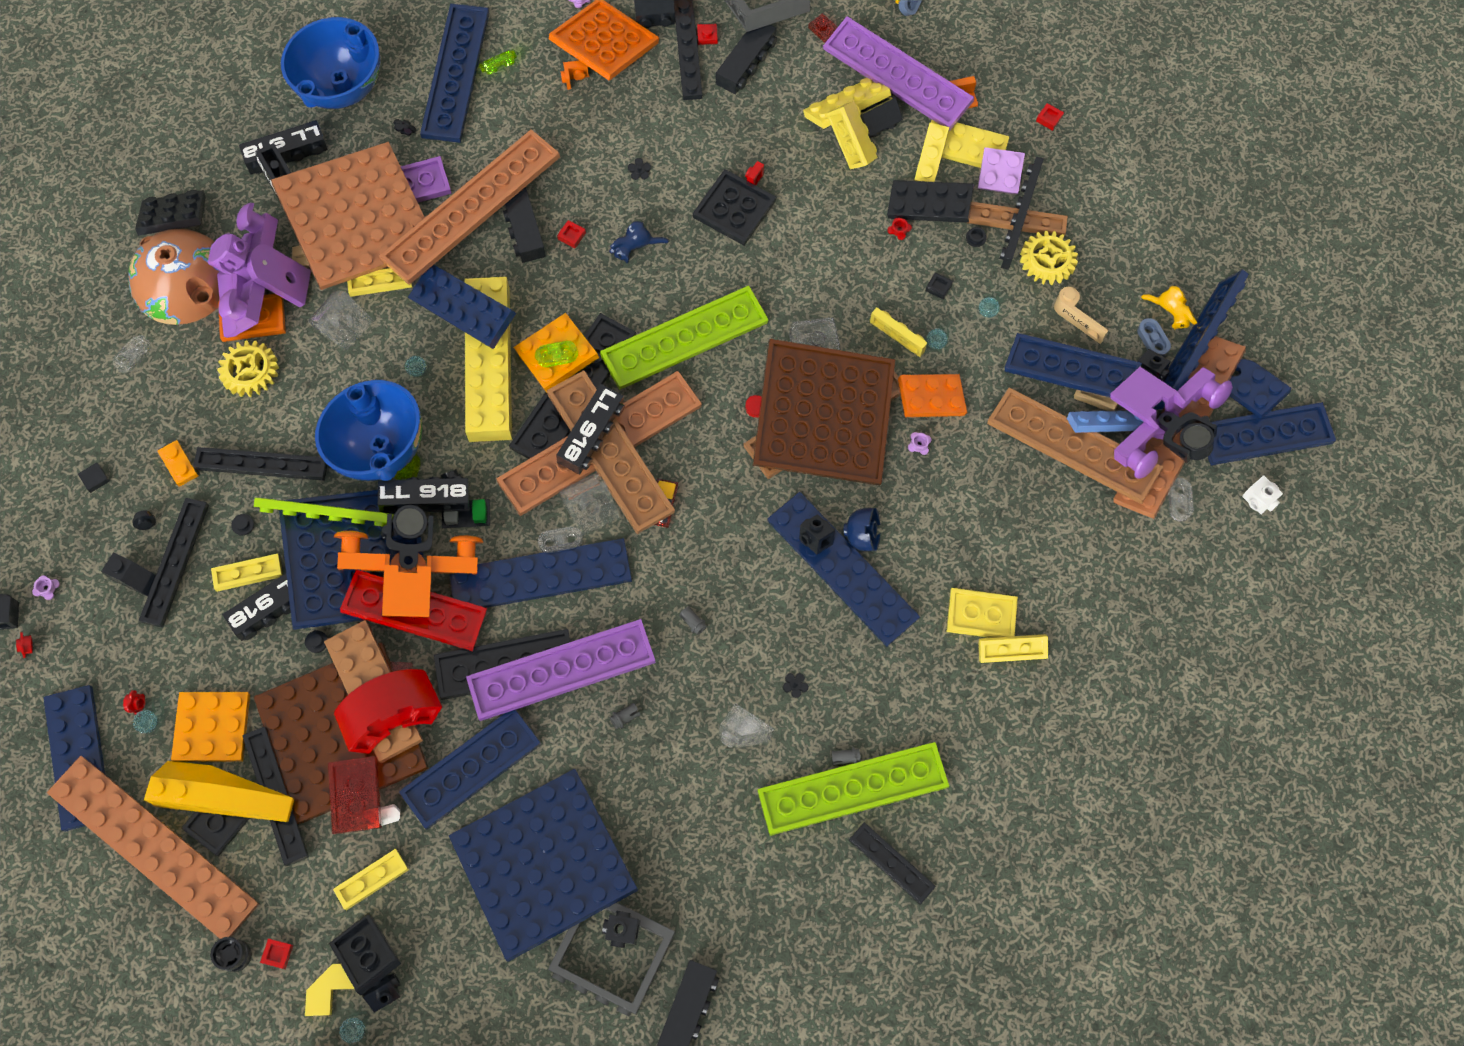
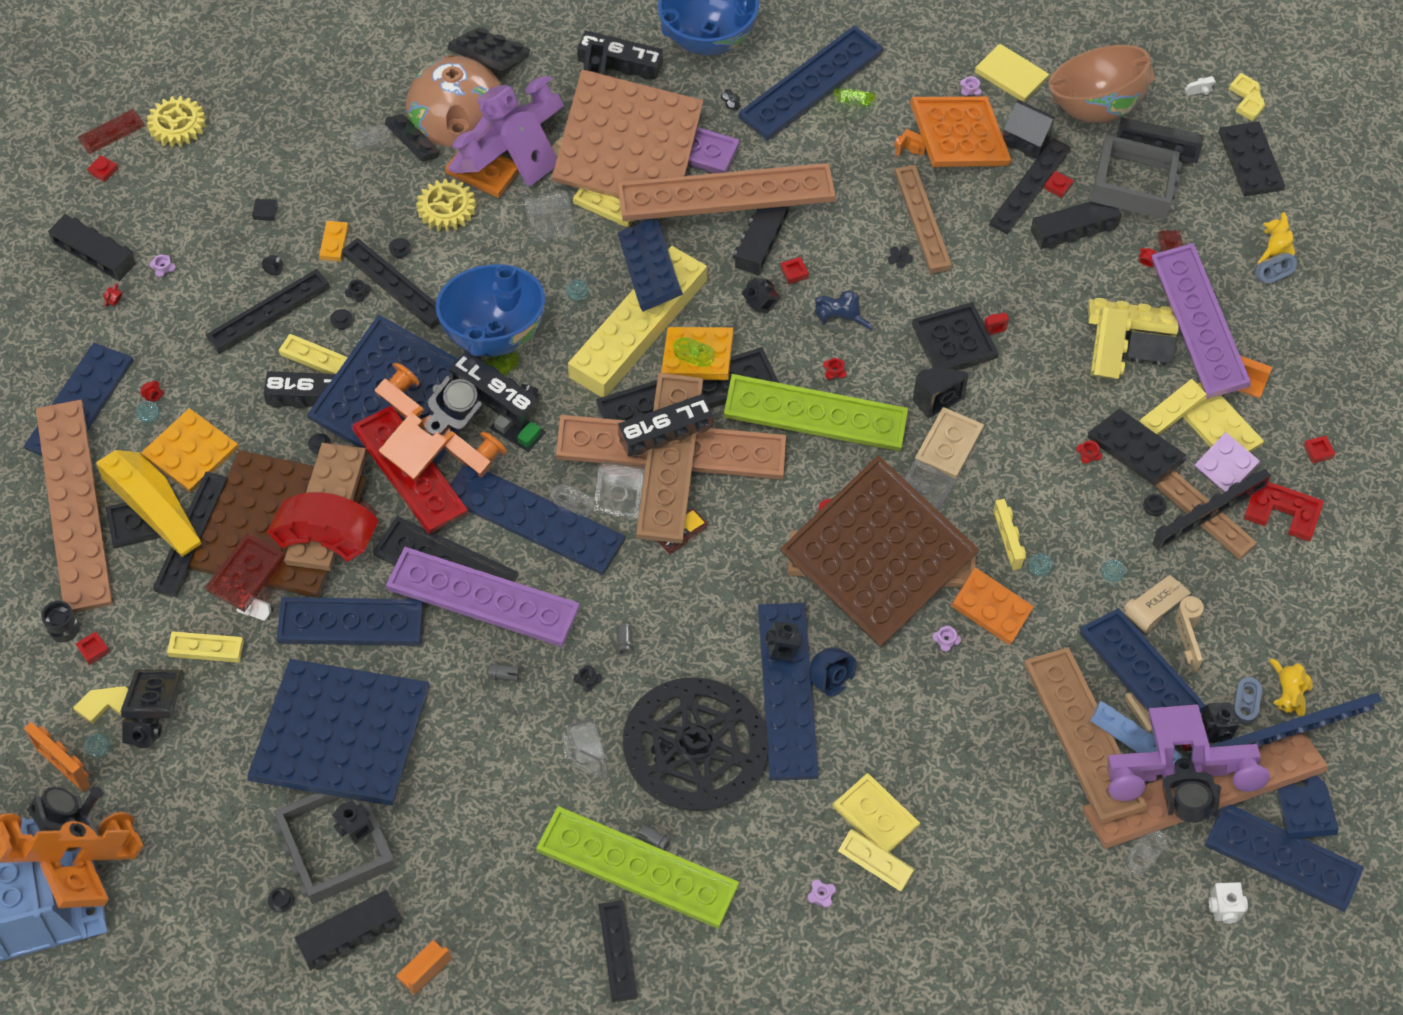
camera: 40 degrees right, 10 degrees down
black slope [101,552,156,597] -> none
lime plate [254,497,394,527] -> none
black tile [925,272,953,300] -> none
light yellow gear [1020,231,1078,285] -> none
none -> black plate [268,887,293,913]
none -> black plate [345,279,371,302]
none -> black plate [385,114,440,162]
none -> black plate [389,238,411,258]
none -> orange panel [396,940,451,995]
none -> black plate [573,665,602,692]
none -> black piece [623,677,768,811]
none -> black brick [742,277,781,313]
none -> lavender plate [808,880,836,907]
none -> red plate [823,358,847,380]
none -> medium nougat plate [894,165,952,274]
none -> black slope [913,366,969,419]
none -> tan plate [914,407,984,481]
none -> tan door [1124,575,1191,634]
none -> red plate [1138,248,1157,267]
none -> red plate [1243,482,1324,542]

